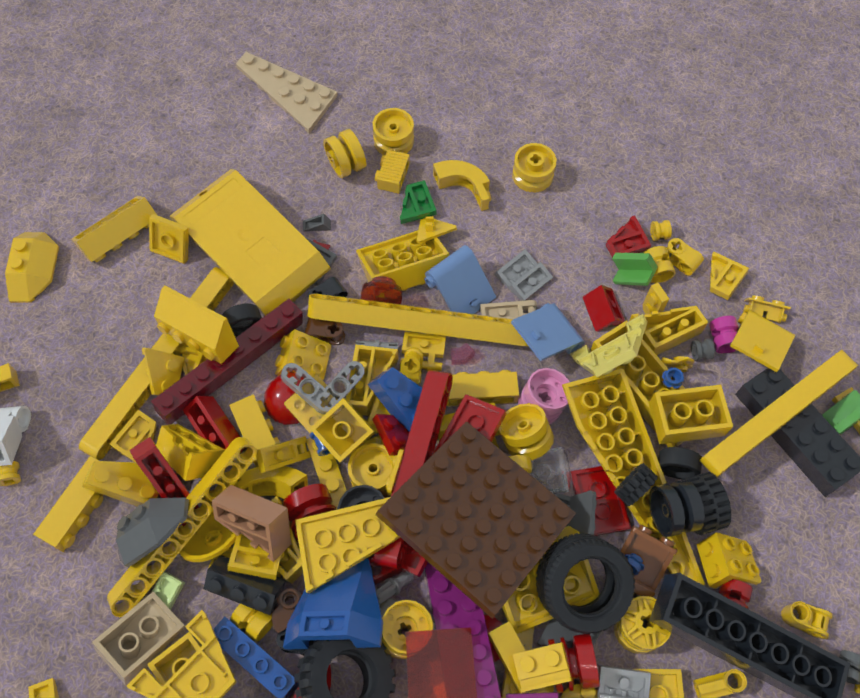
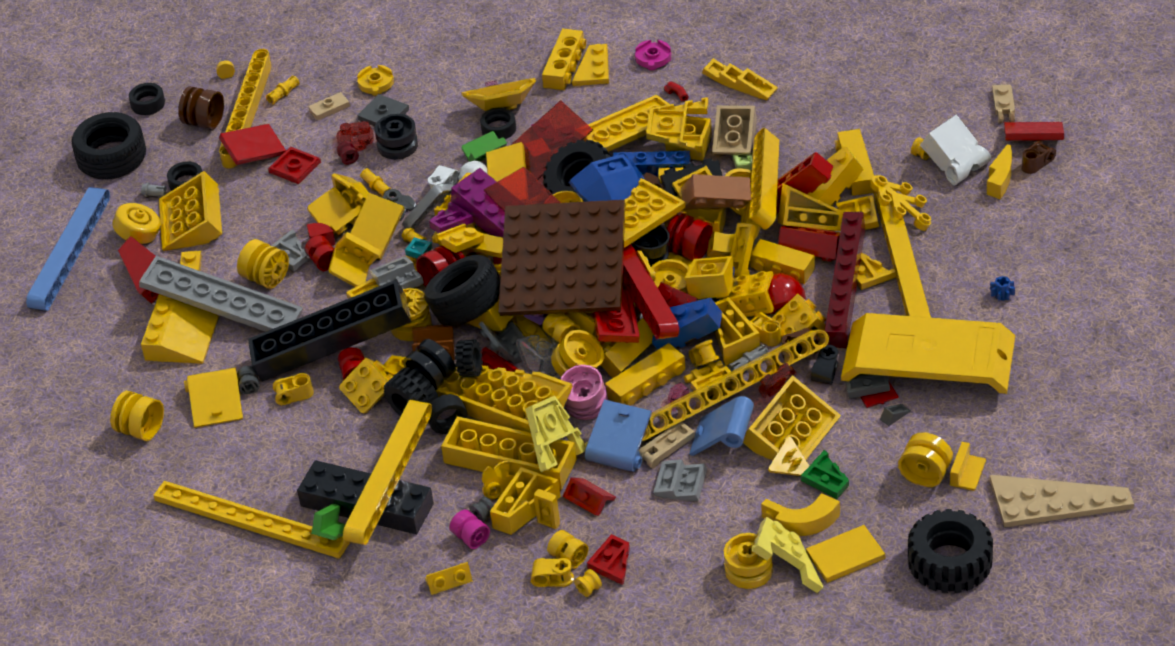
camera: 150 degrees right, 20 degrees down
yellow wedge [5,232,59,303] -> none
yellow slope [71,196,158,262] -> none
dark grey wedge [116,498,189,568] -> none
yellow wing [142,348,185,396] -> none
yellow plate [149,214,189,264] -> none
yellow slope [154,285,239,364] -> none
black tyre [222,303,262,338] -> none
light grey beam [281,361,364,414] -> none
yellow wheel [372,108,414,155] -> none
yellow brick [375,149,410,194] -> none
bright green panel [612,253,658,286] -> none
blue plate [625,553,645,575] -> none
yellow brick [649,384,733,444] -> none
blue plate [662,368,684,389] -> none
yellow wing [710,252,749,300] -> none
yellow door [730,310,795,372] -> none
none -> yellow piece [750,312,782,347]
none -> light yellow wing [752,517,823,593]
none -> yellow tile [806,525,886,583]
none -> yellow plant [870,175,931,231]
none -> black tyre [908,509,993,594]
none -> yellow panel [950,442,986,491]
none -> blue gear [990,276,1015,301]

